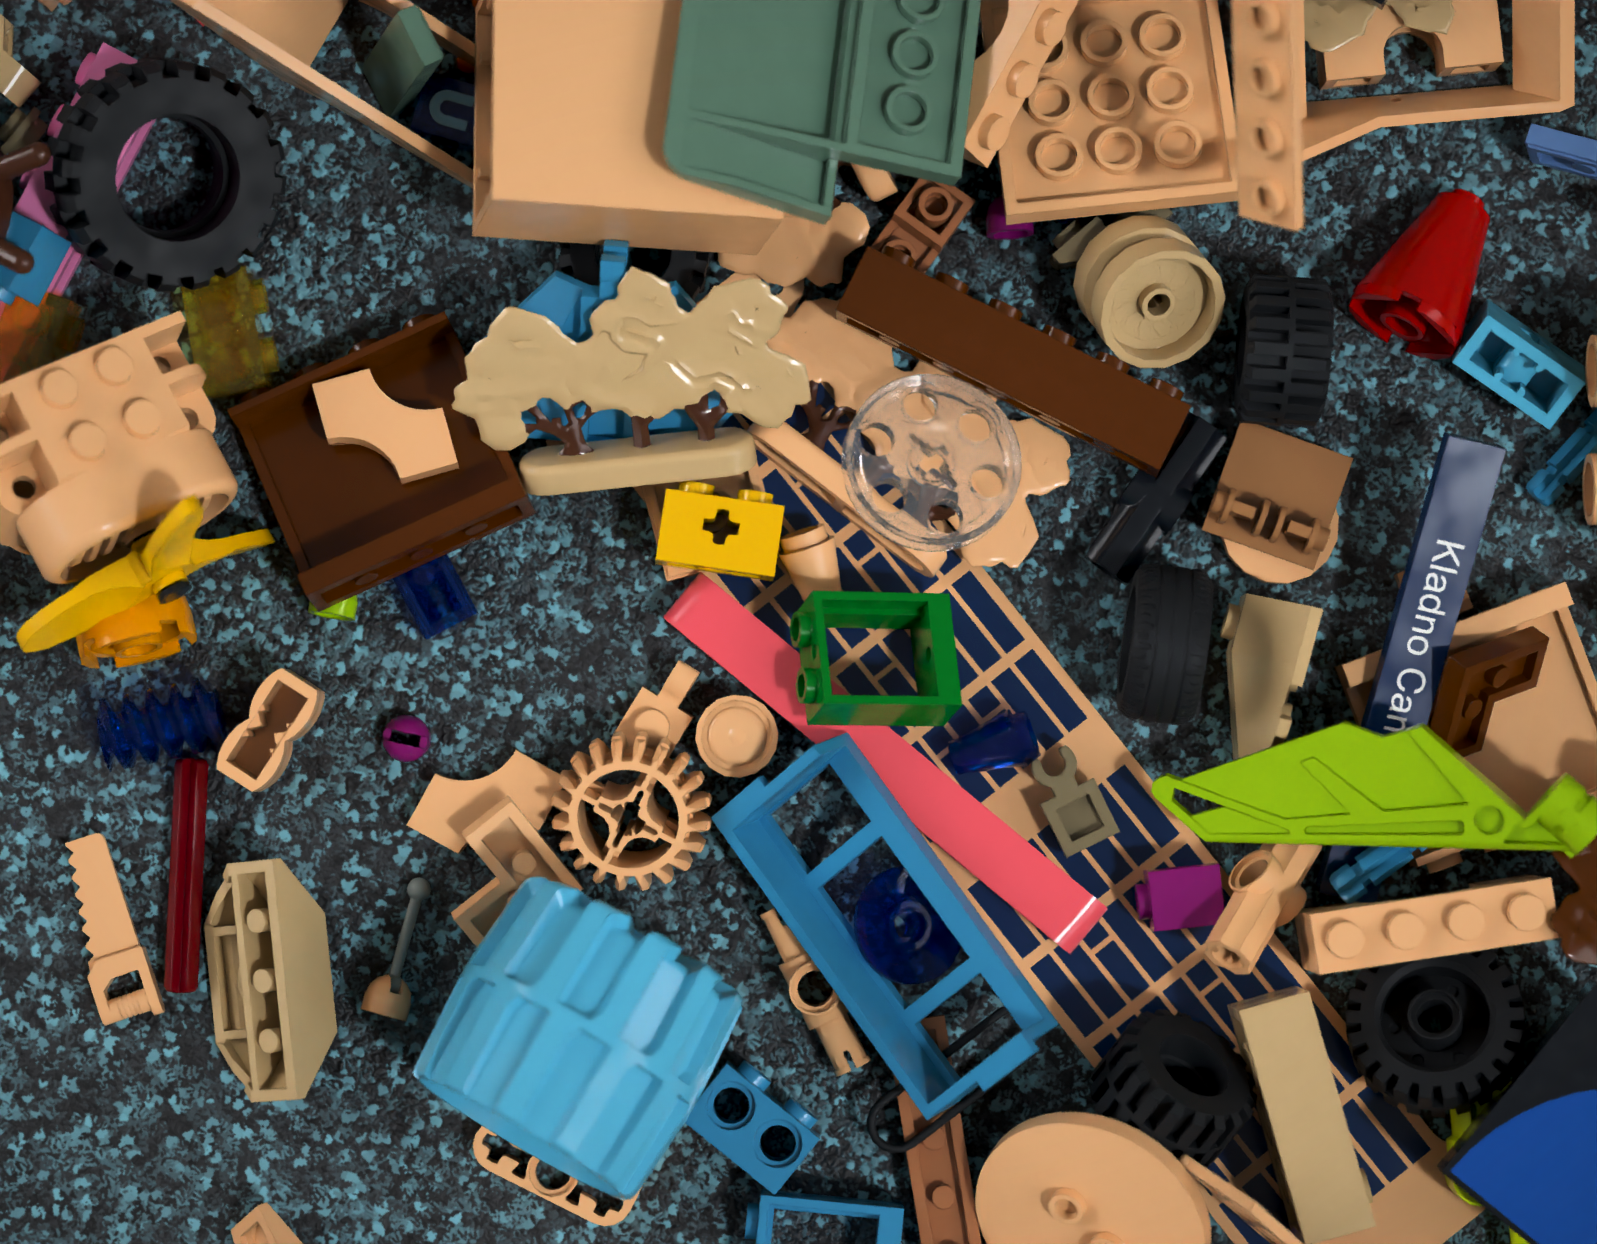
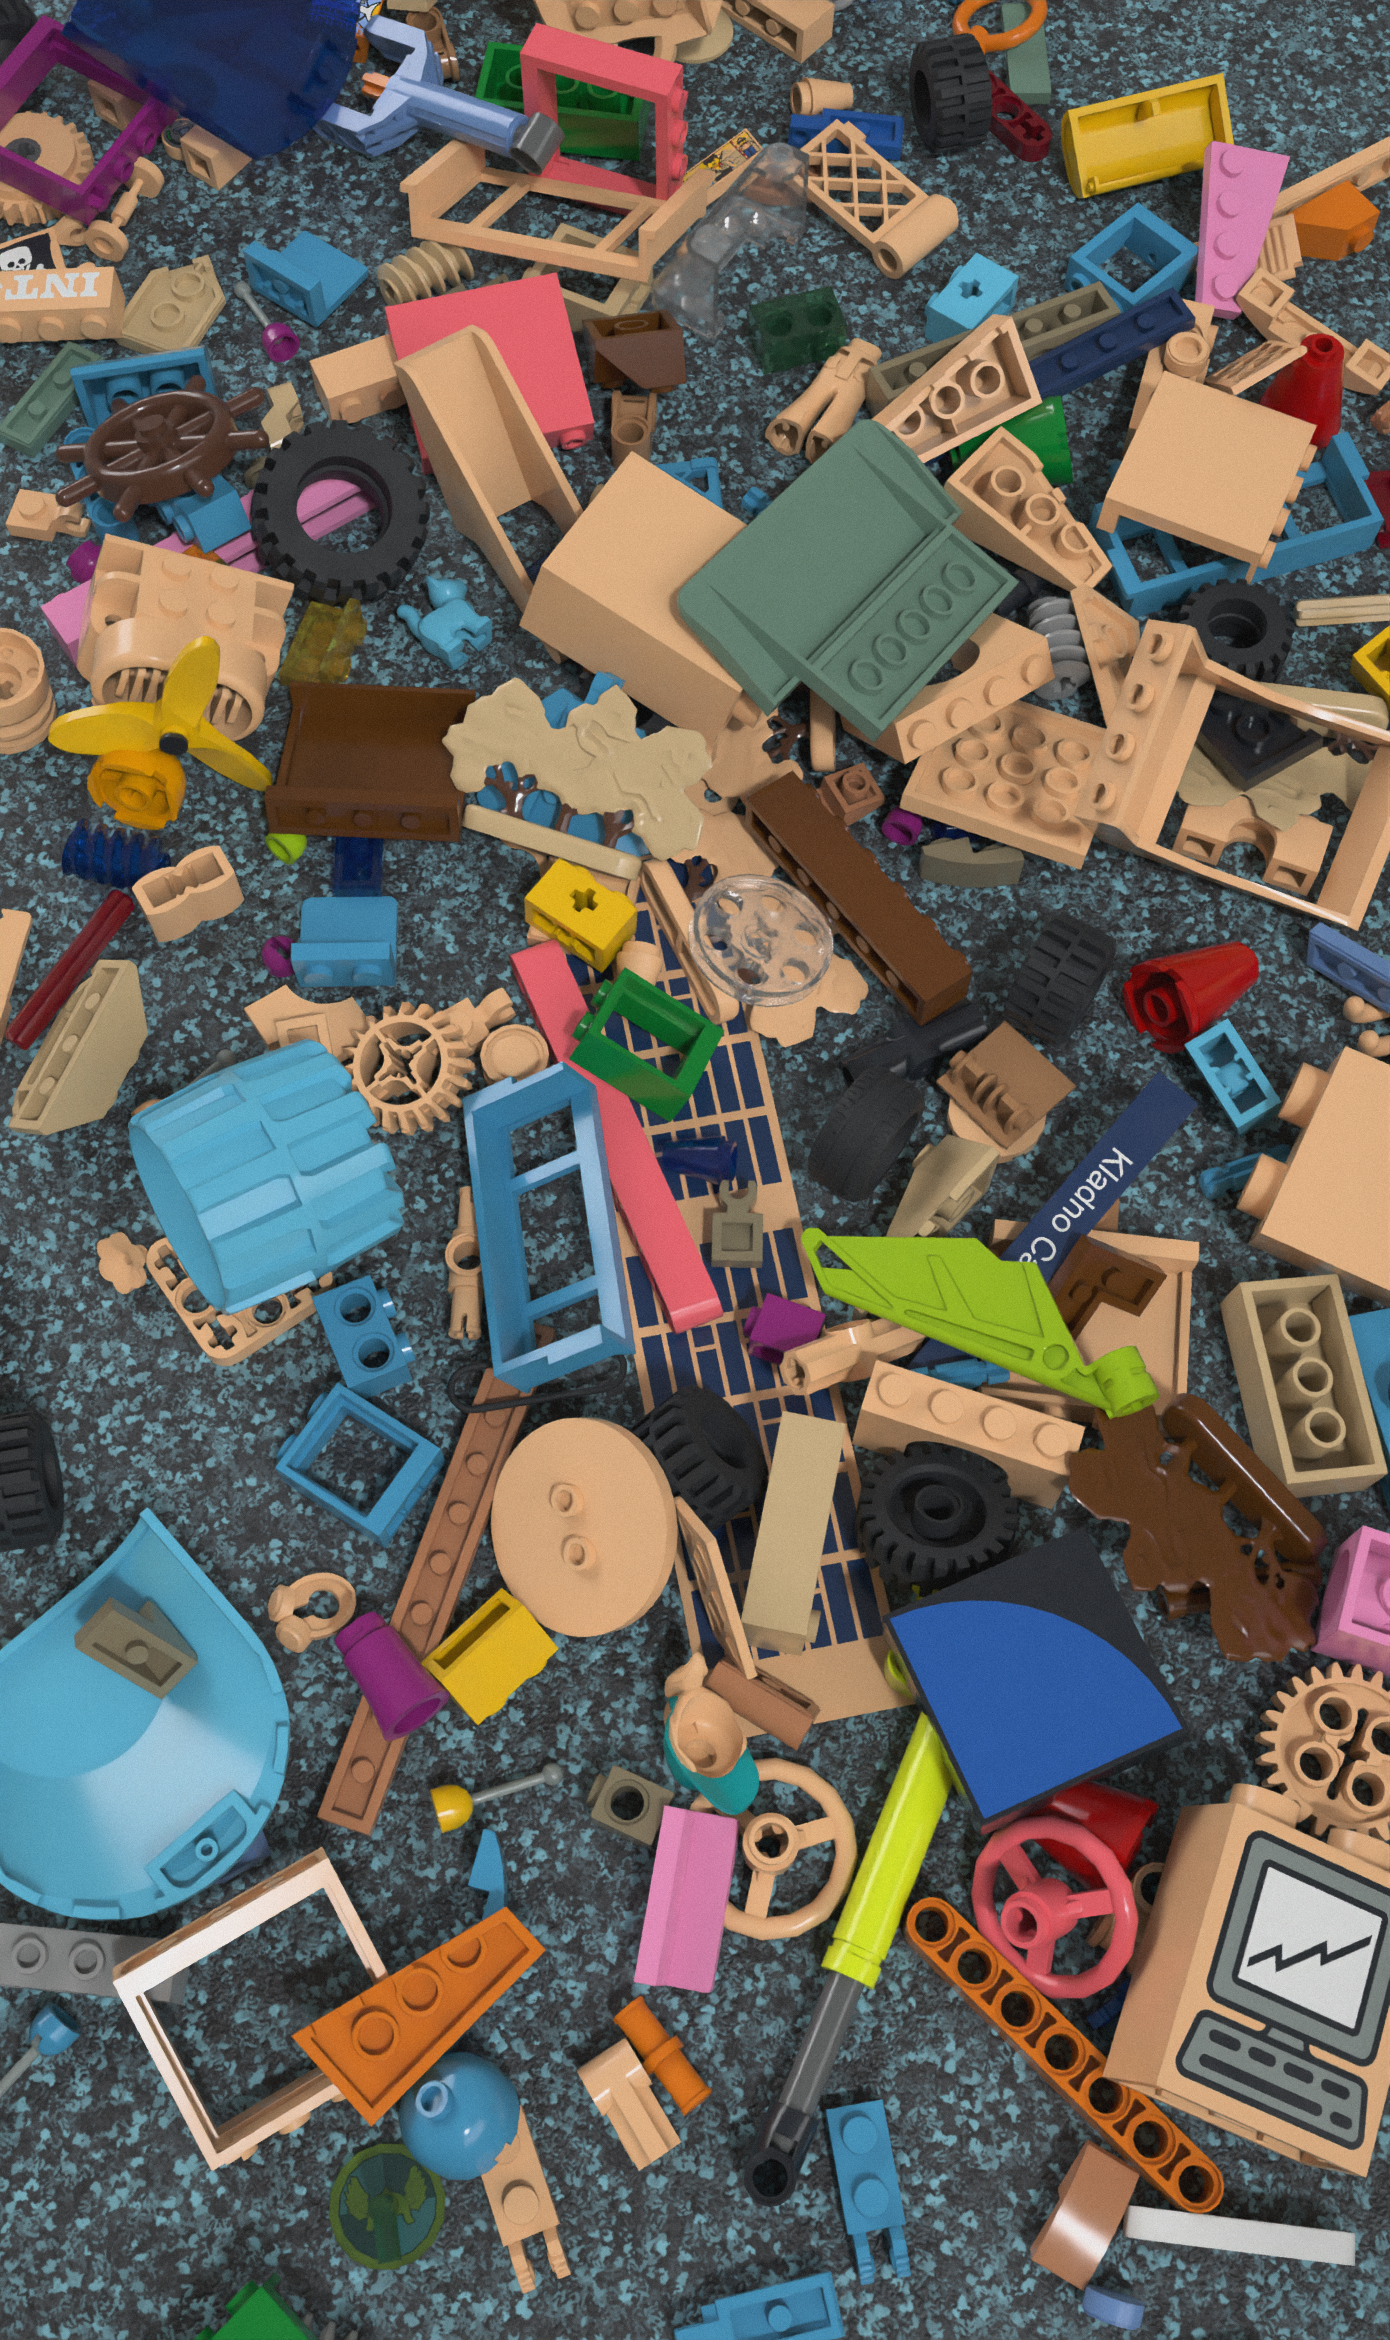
camera: 25 degrees right, 20 degrees down
light nougat tile [312,368,459,484] -> none
sand green tile [361,4,444,118] -> none
clear blue dish [854,865,961,985] -> none
tan wheel [1073,215,1225,368] -> none
none -> light nougat plant [97,1232,148,1294]
none -> dark azure bracket [291,896,398,987]
none -> medium azure animal [397,576,493,670]

